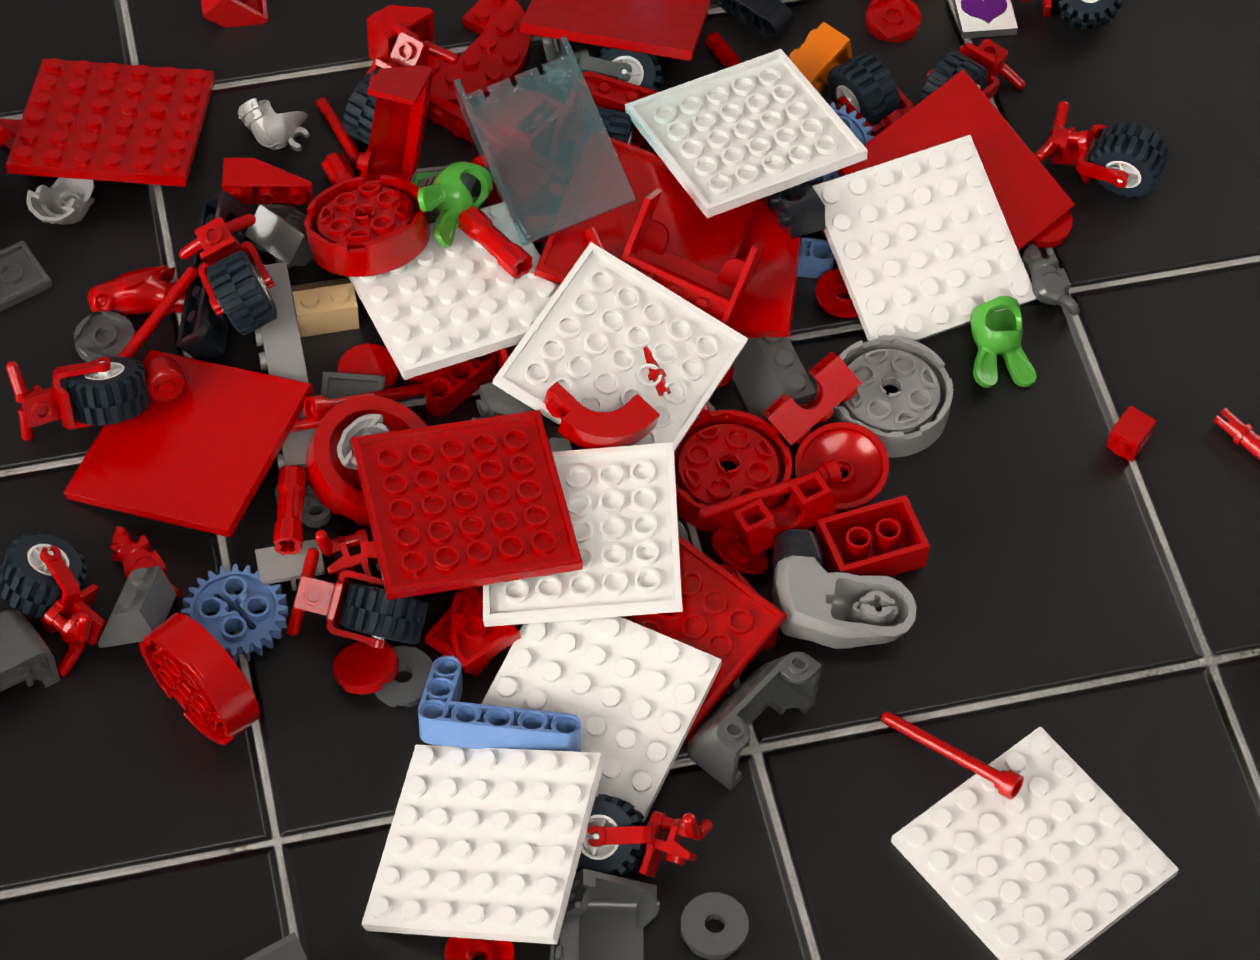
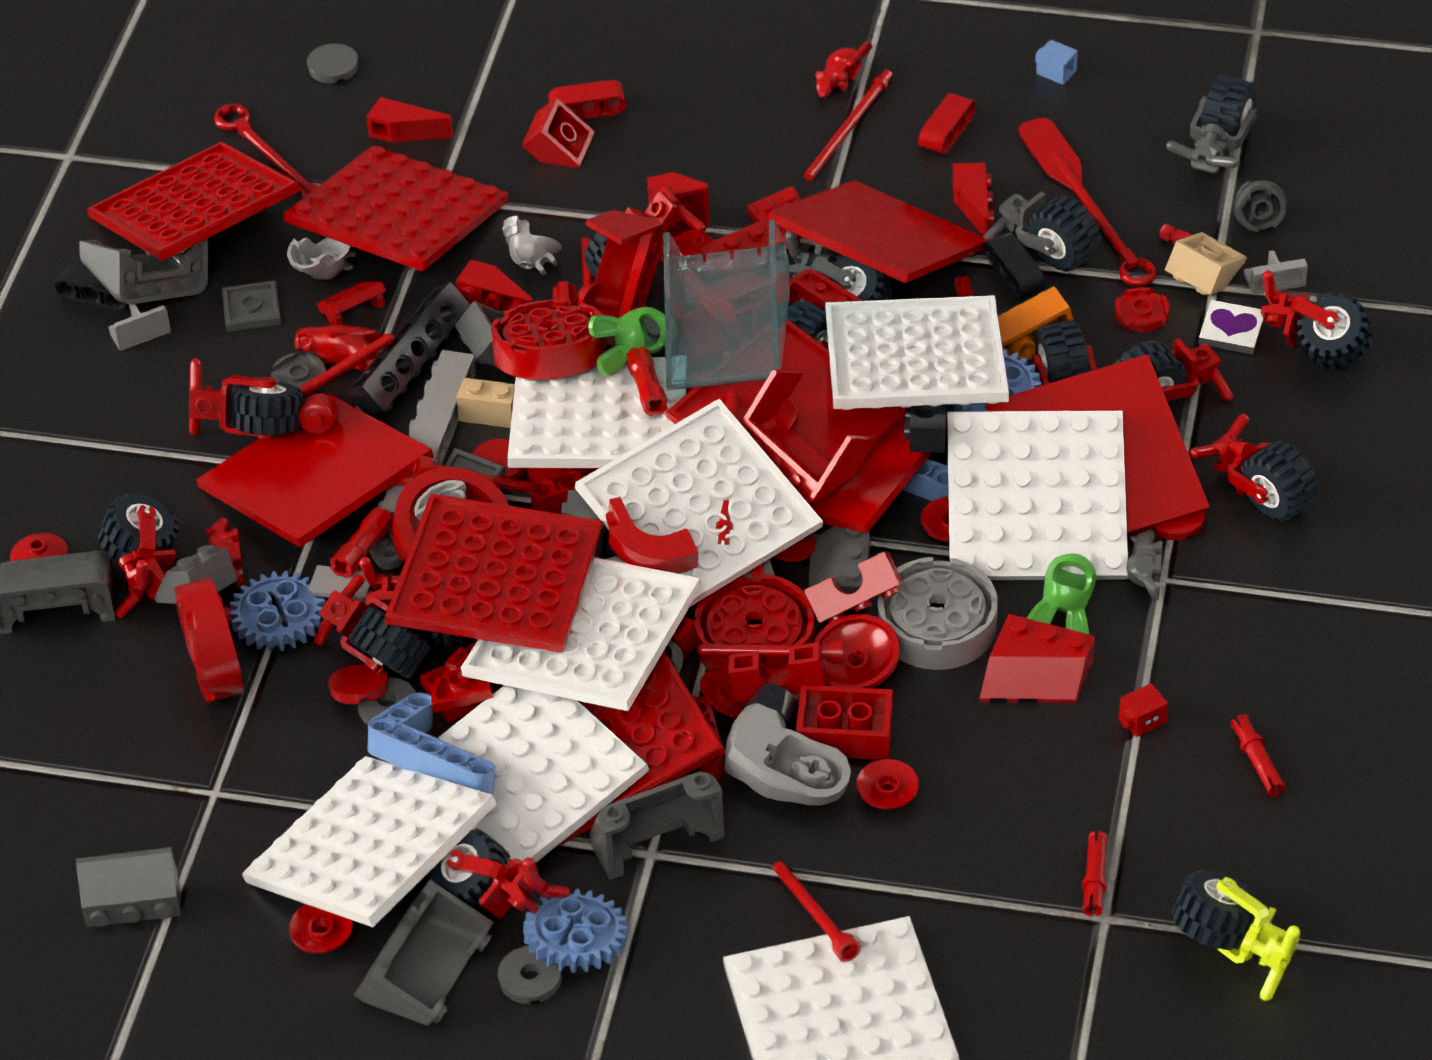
camera: 30 degrees right, 10 degrees down
piece [179,214,277,336] -> none
none -> red piece [317,282,386,325]
none -> red slope [366,97,453,142]
none -> medium blue gear [523,889,628,973]
none -> red dish [856,759,919,810]
none -> red wedge [979,614,1095,703]
none -> red pin [1082,831,1108,917]

